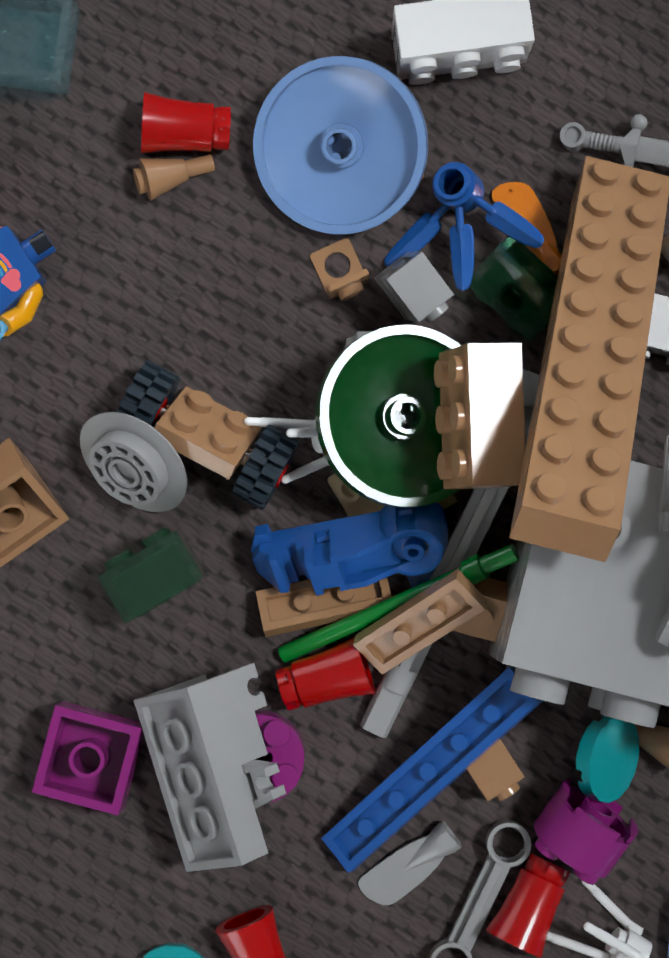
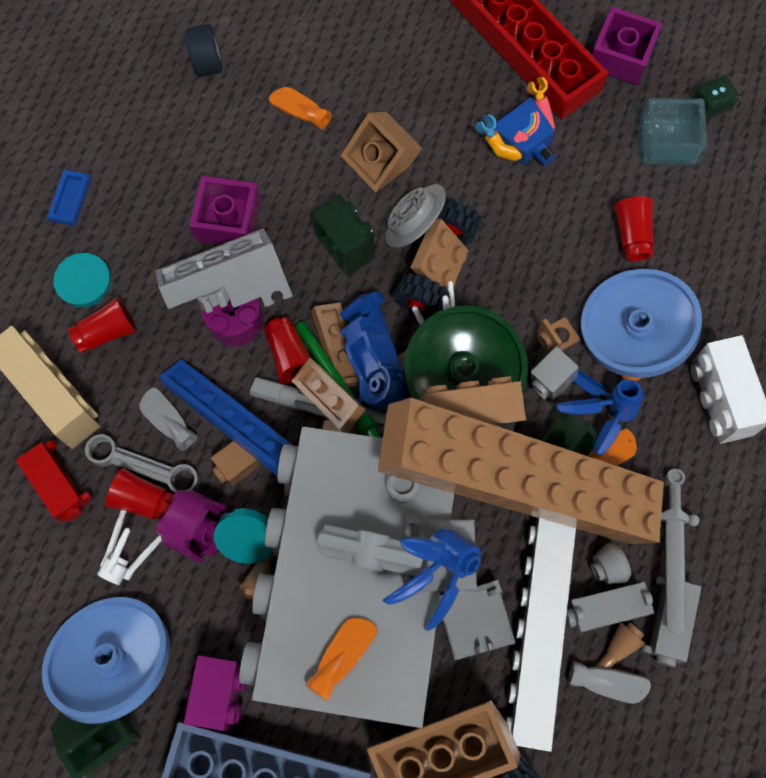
camera: 85 degrees right, 15 degrees down
medium nougat cone [133,154,215,201] -> none

